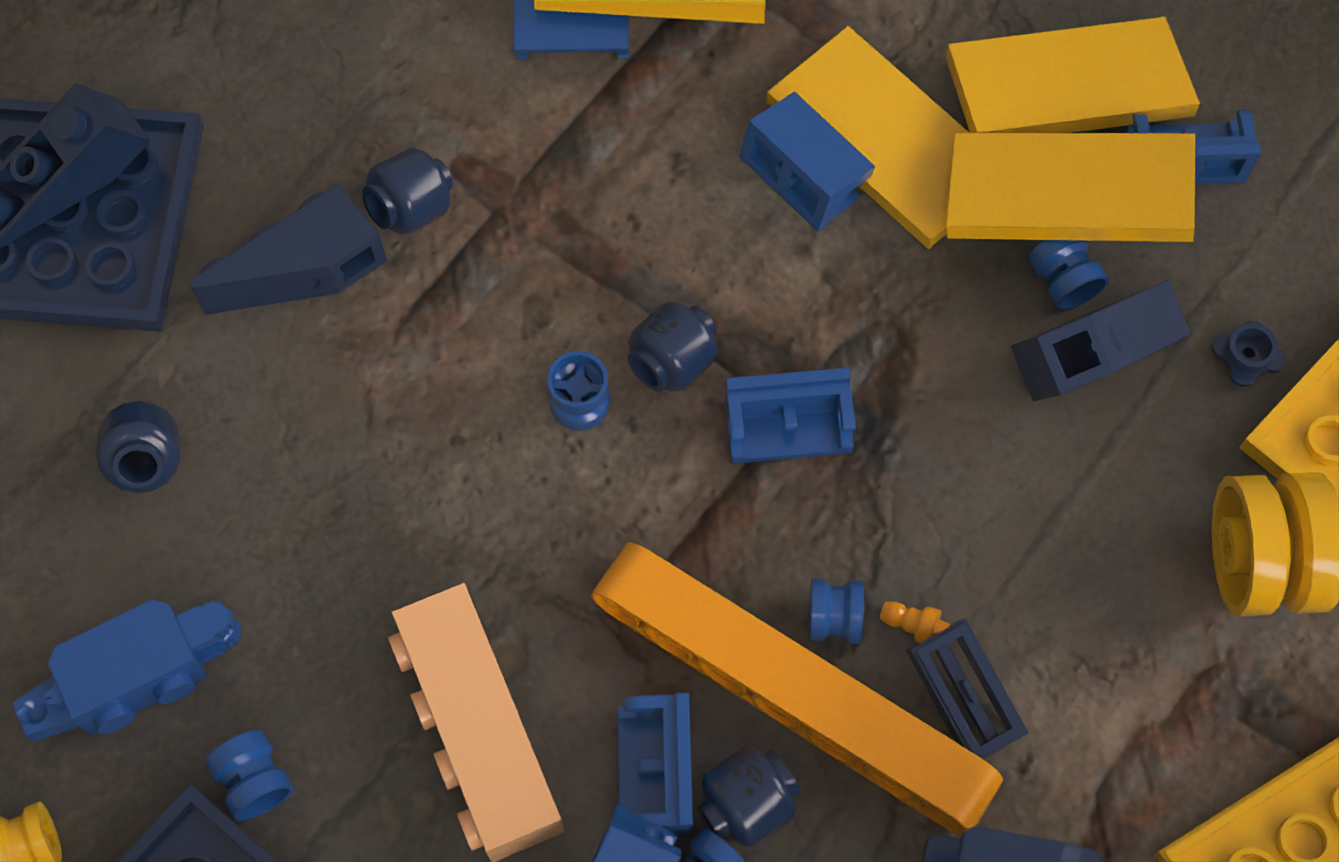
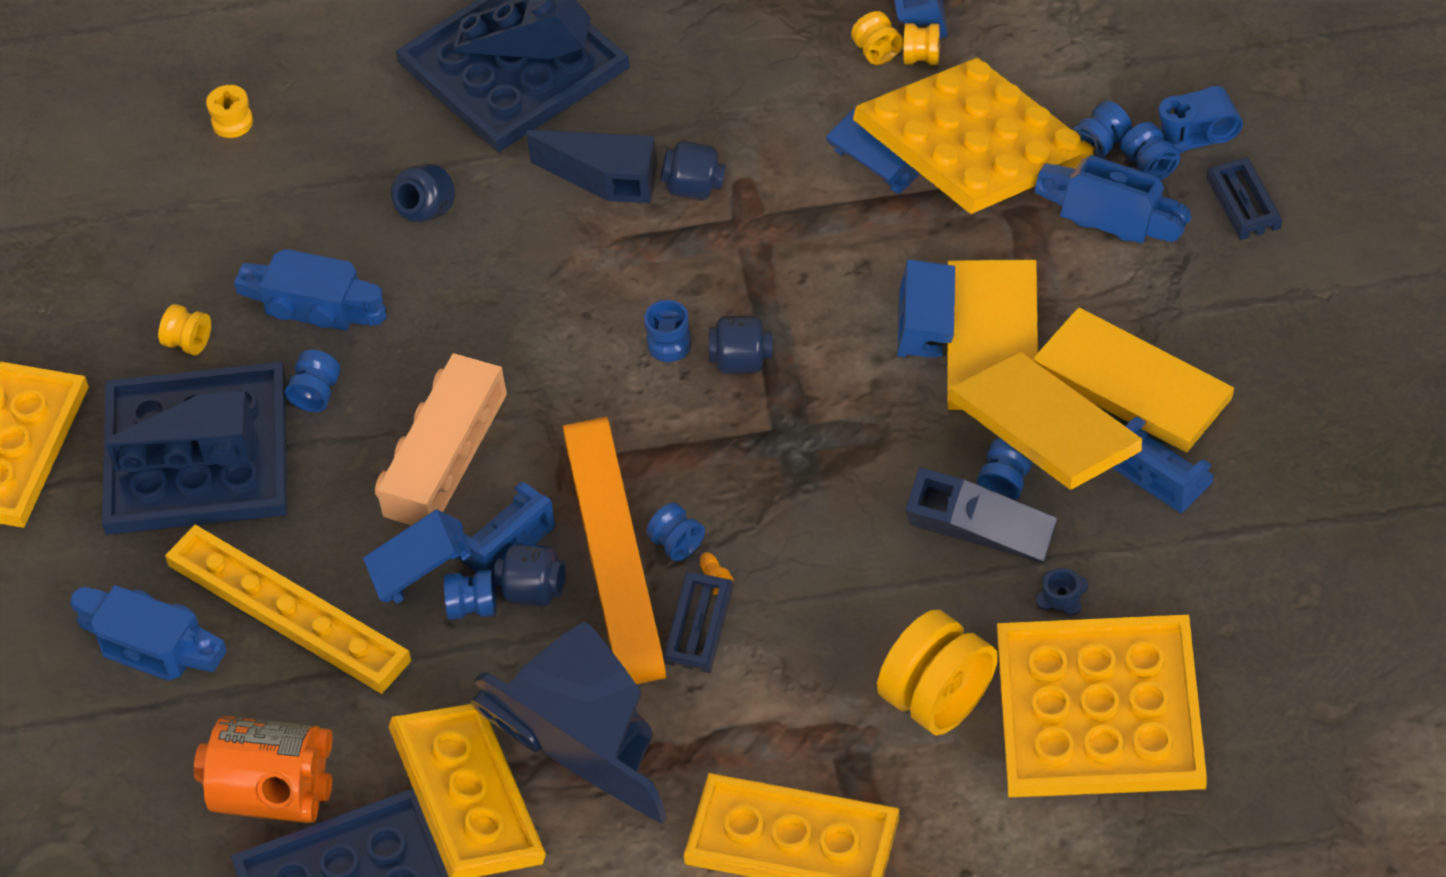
camera: 50 degrees right, 15 degrees down
blue hinge [725,368,856,464] -> none

